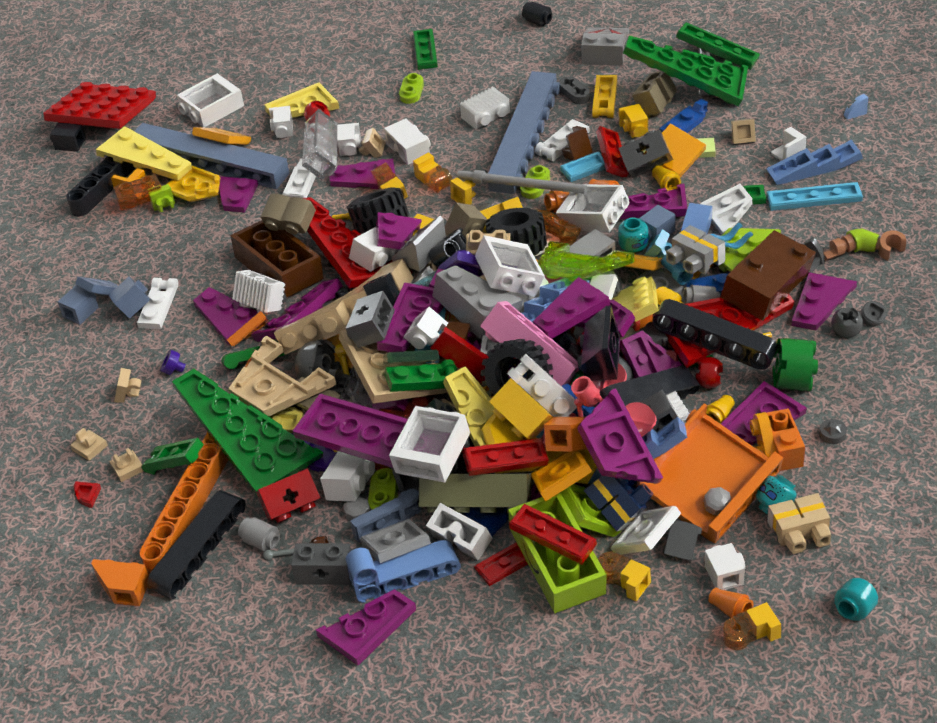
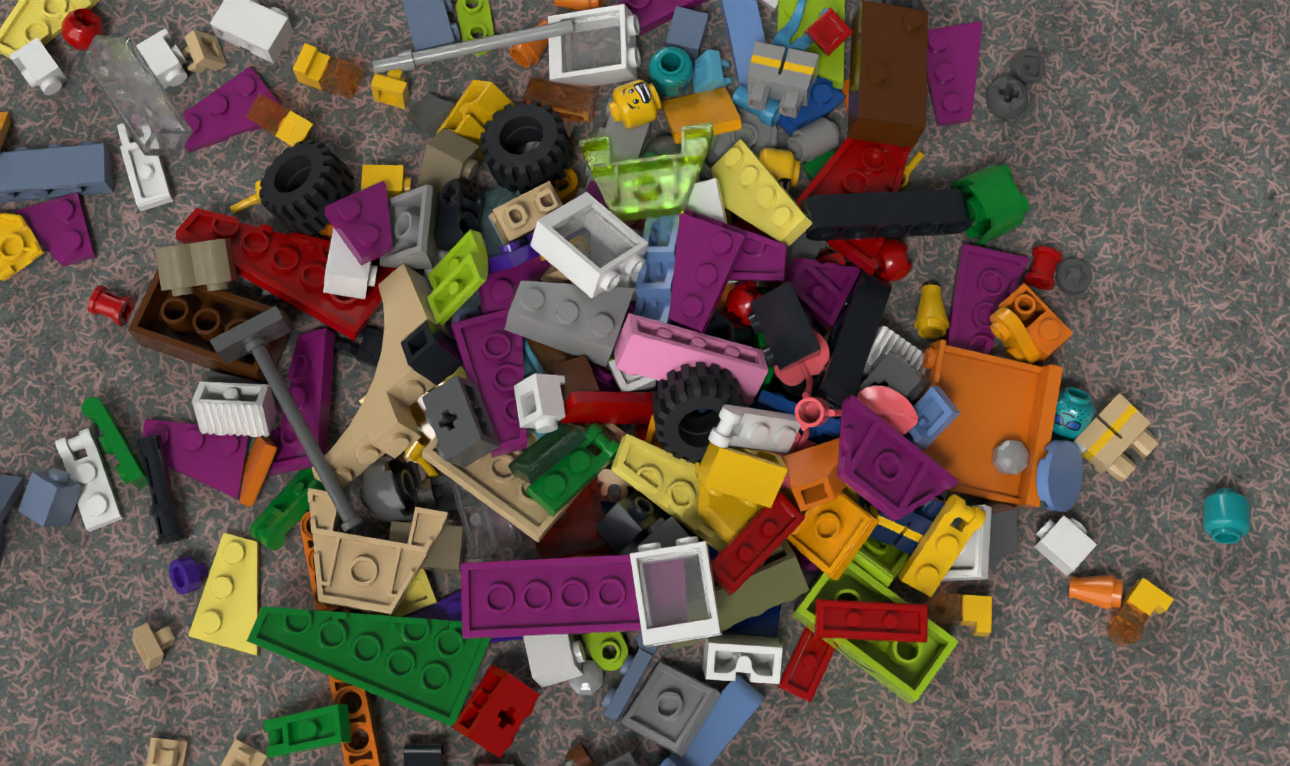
camera: 35 degrees left, 30 degrees up
none -> green plate [81,397,148,489]
none -> red bush [88,285,135,326]
none -> black pin [138,435,189,546]
none -> light yellow wing [188,533,259,656]
none -> dark grey tile [210,306,364,532]
none -> lime slope [427,230,489,326]
none -> yellow head [608,79,661,130]
none -> red tile [804,7,853,56]
none -> yellow plate [898,494,986,597]
none -> red bush [1024,246,1063,291]
none -> medium blue tile [1036,440,1083,512]

